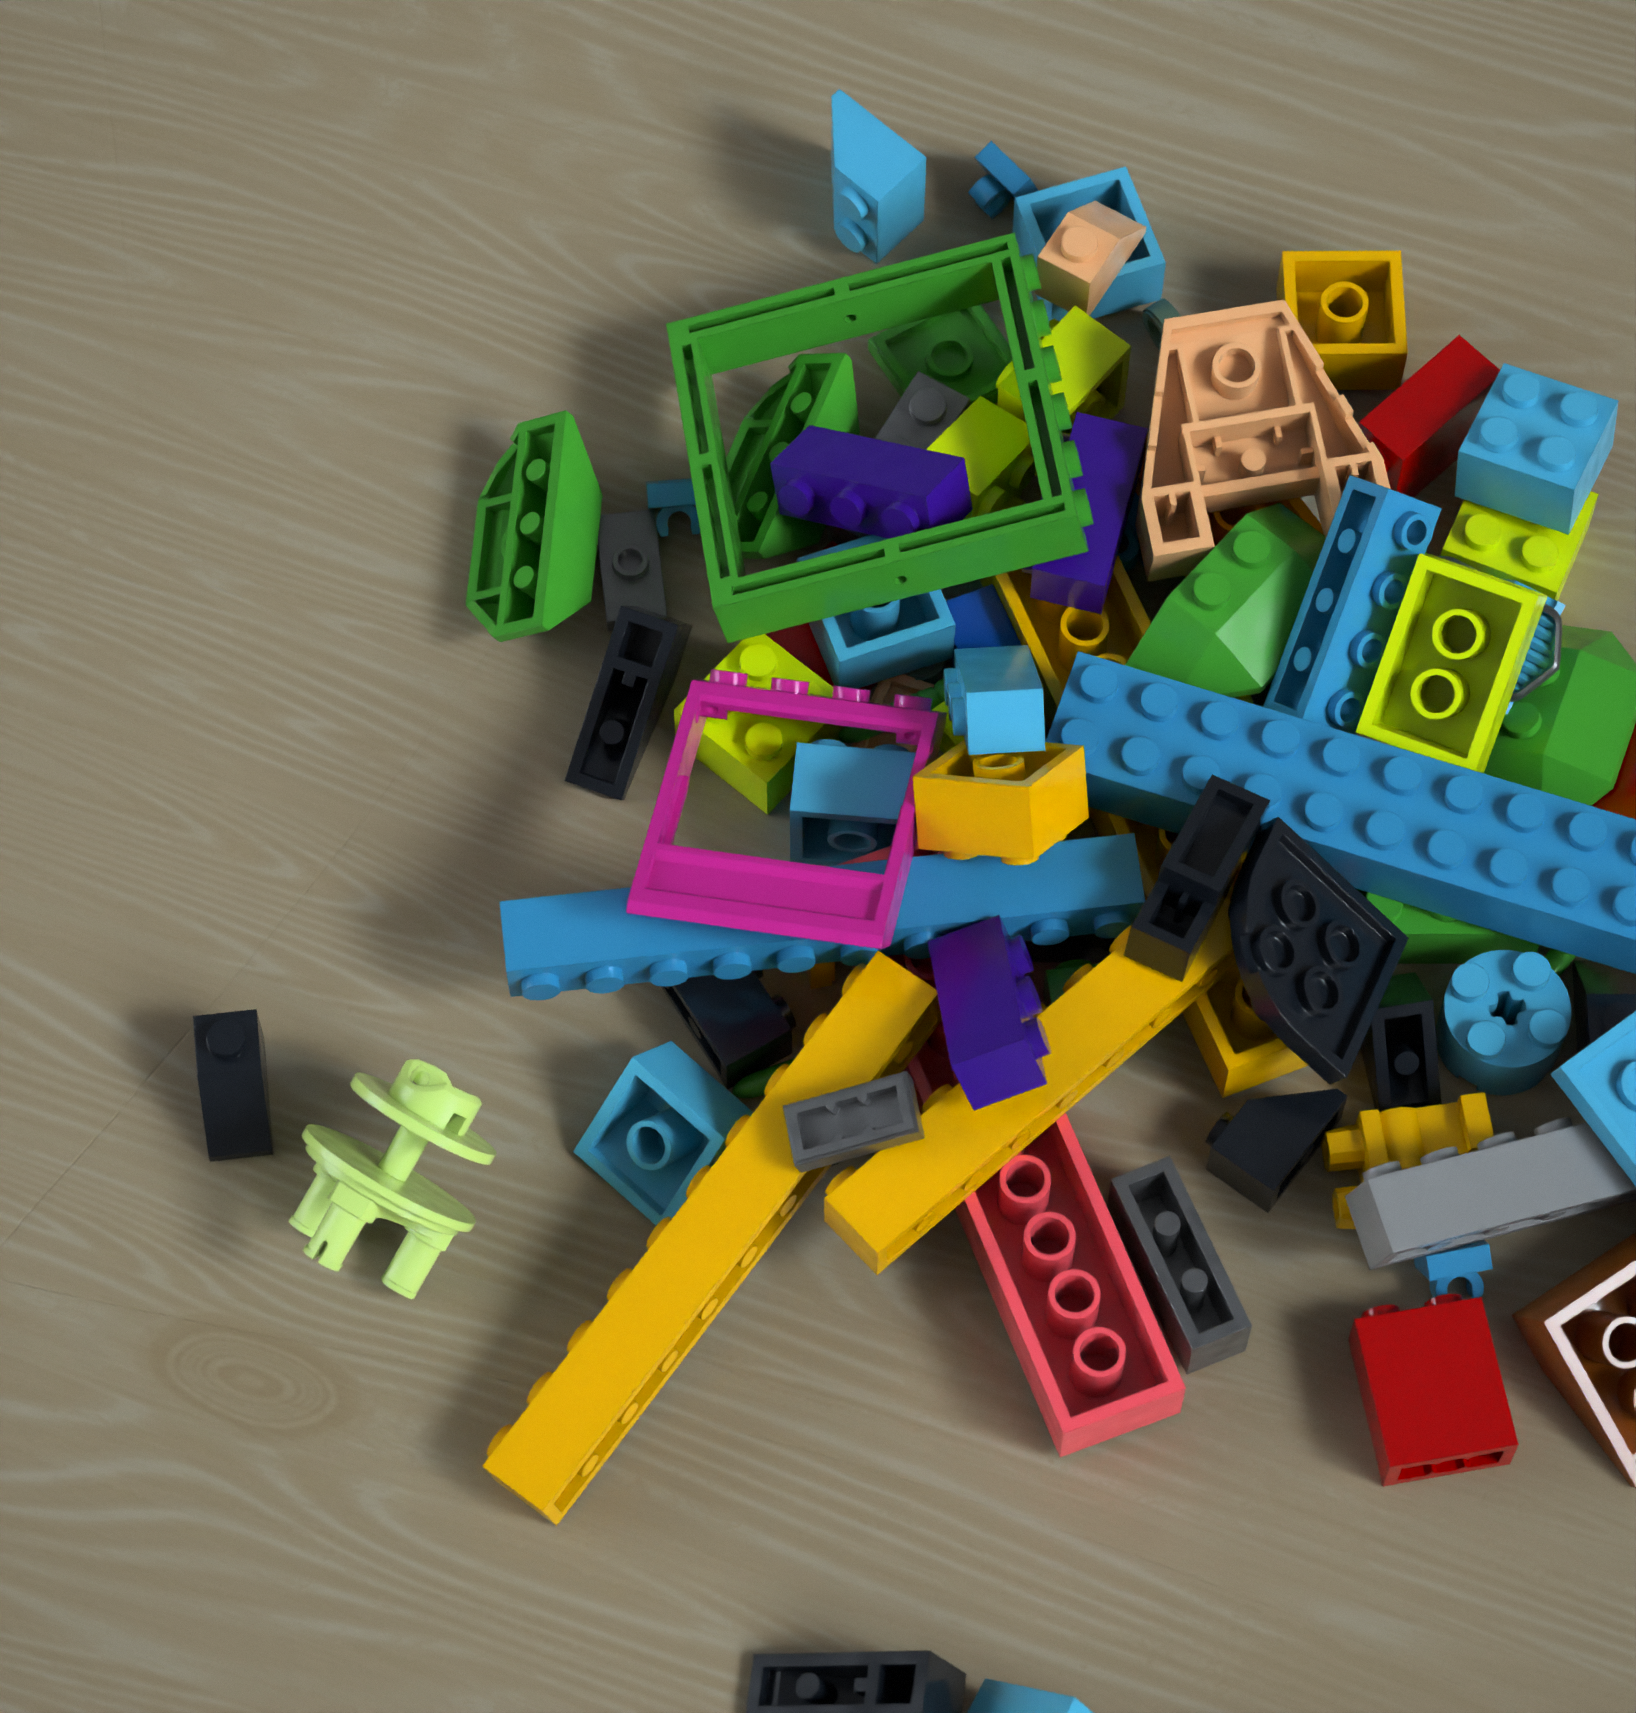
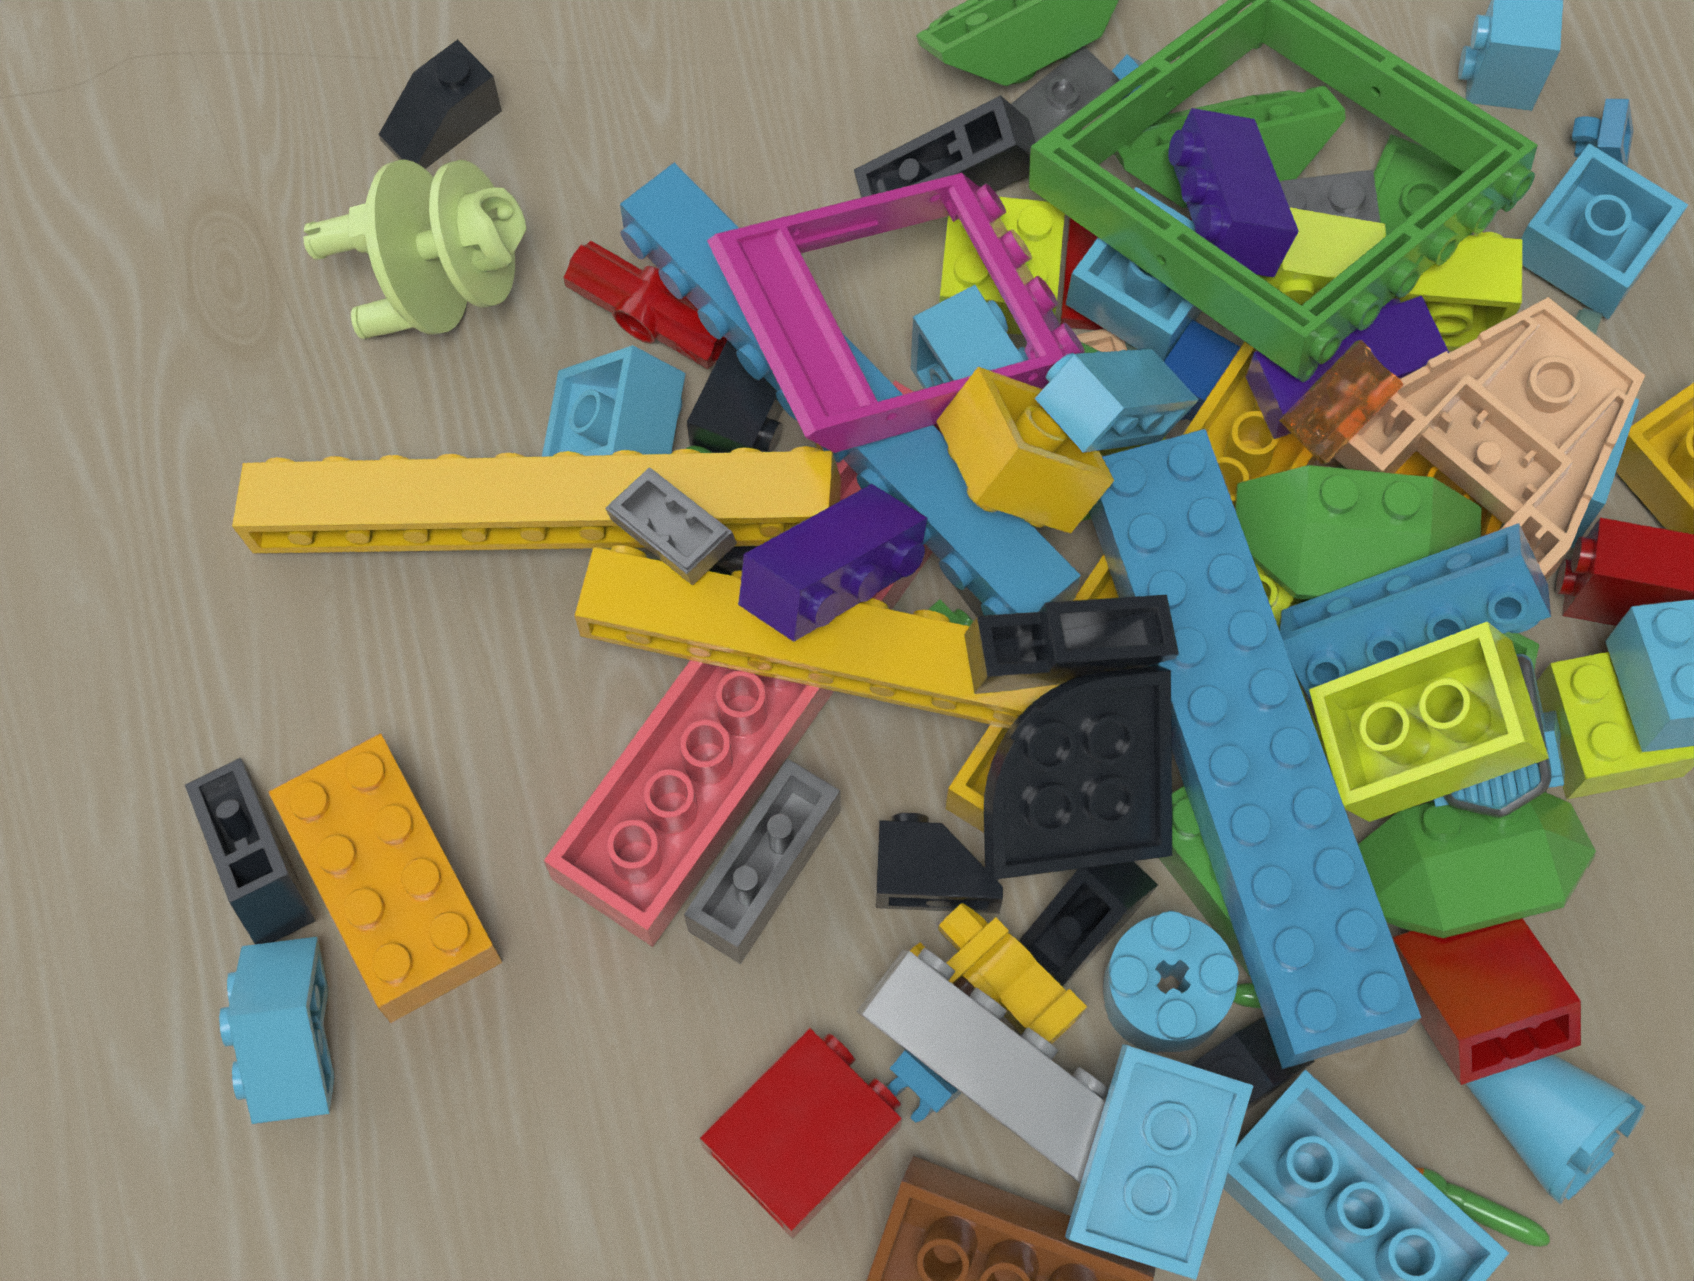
camera: 55 degrees right, 5 degrees up
light nougat slope [1035,201,1146,316] -> none
none -> light orange brick [268,733,503,1023]
none -> red piece [563,241,727,369]
none -> clear orange hips [1279,340,1404,464]

